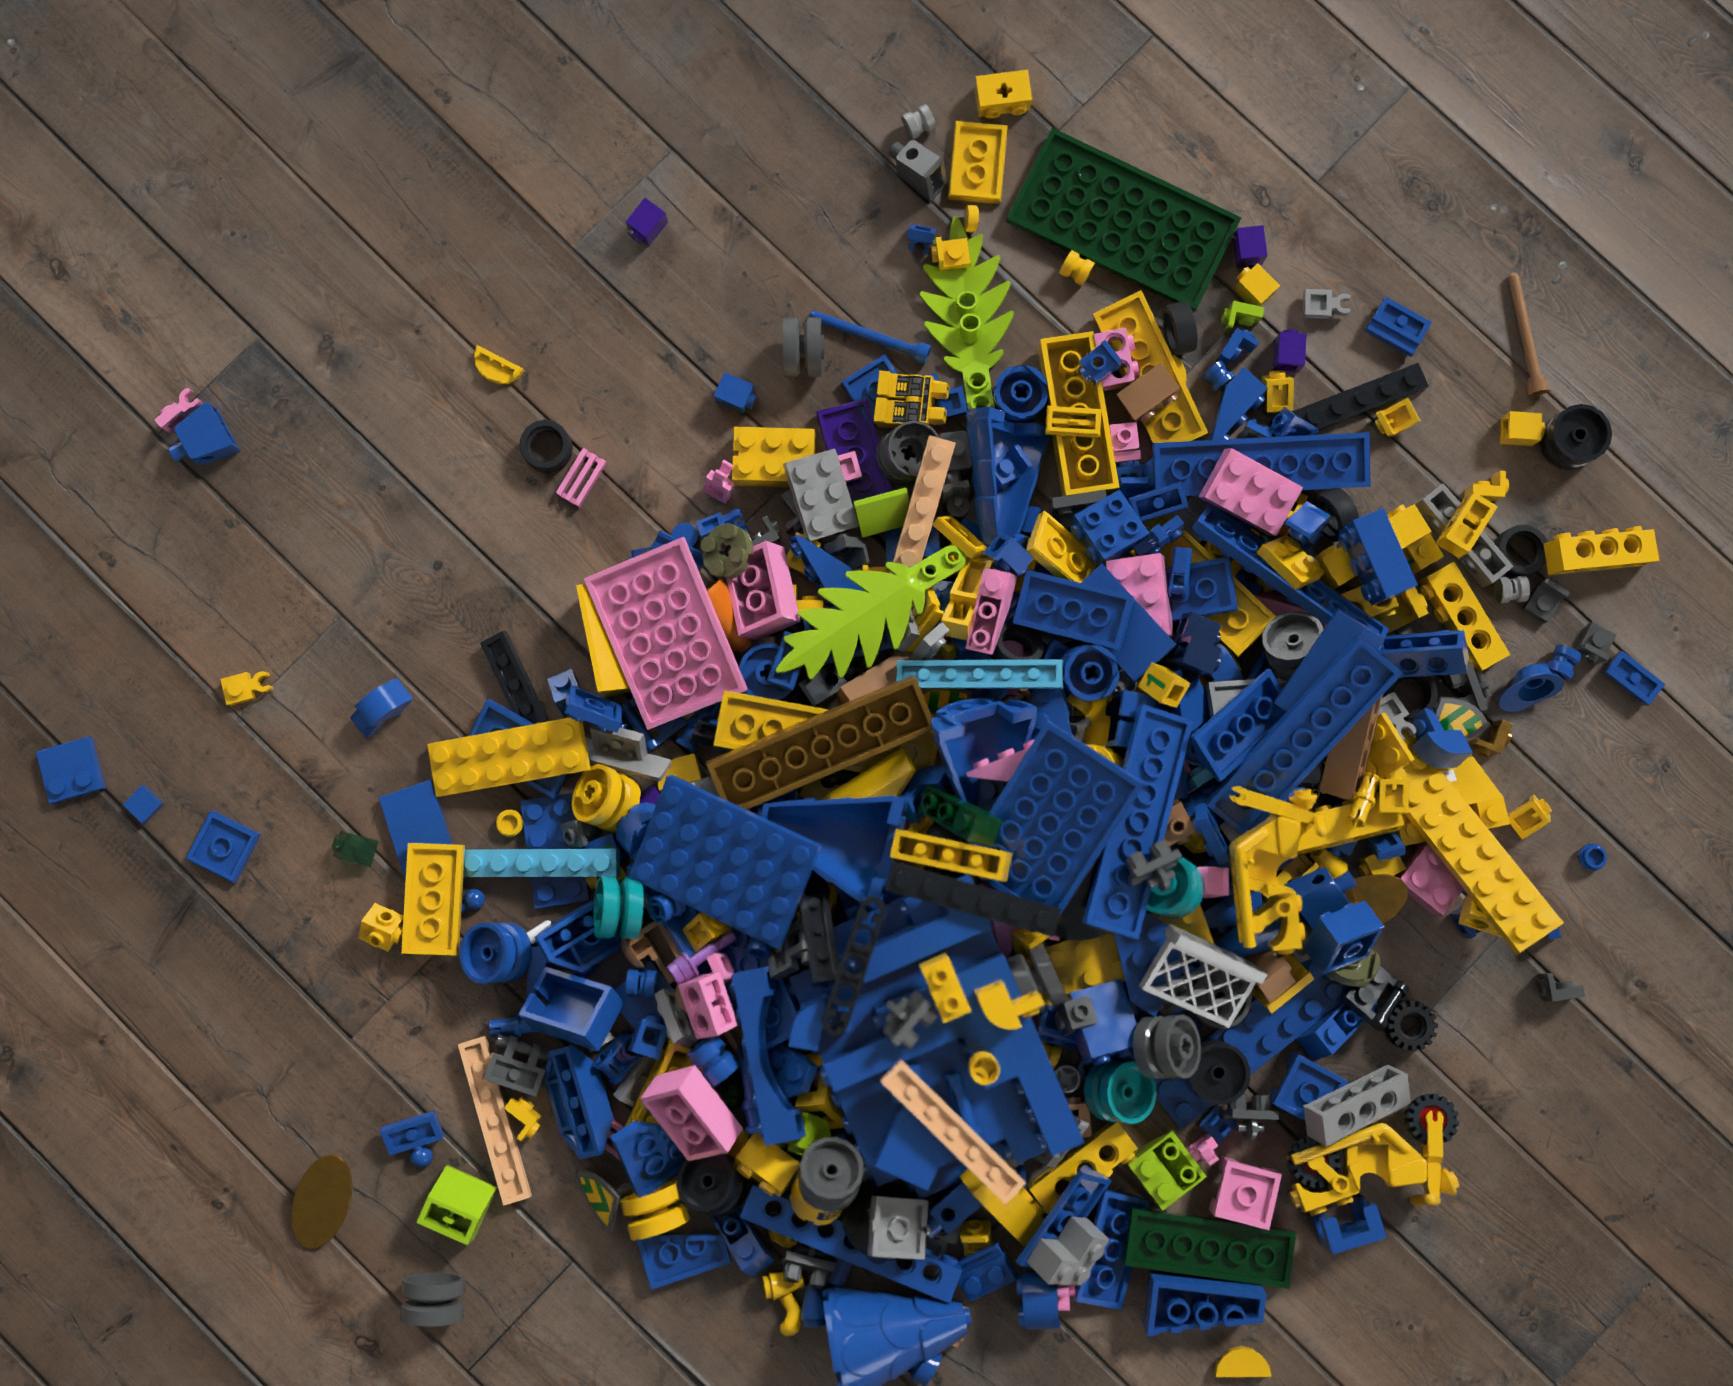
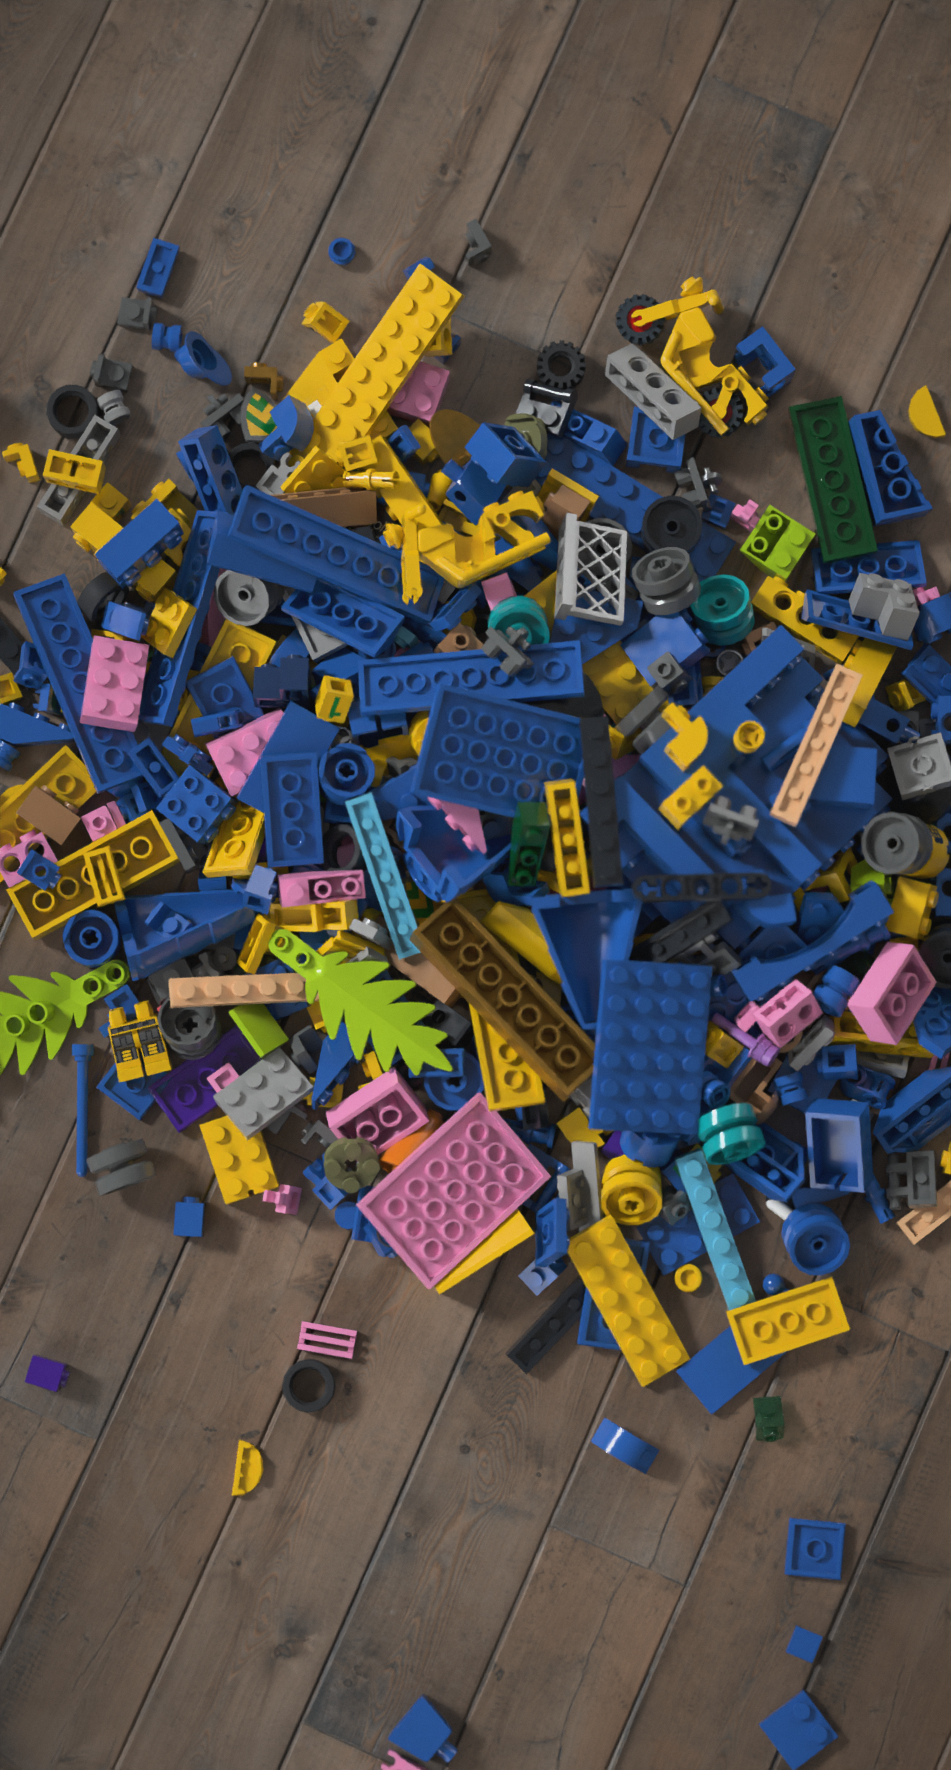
camera: 110 degrees left, 0 degrees up
yellow plate [220,671,273,706] -> none
yellow brick [358,903,404,952] -> none
bright pink panel [1209,1156,1282,1230] -> none
yellow brick [1419,561,1510,673] -> none
yellow brick [1543,526,1659,575] -> none

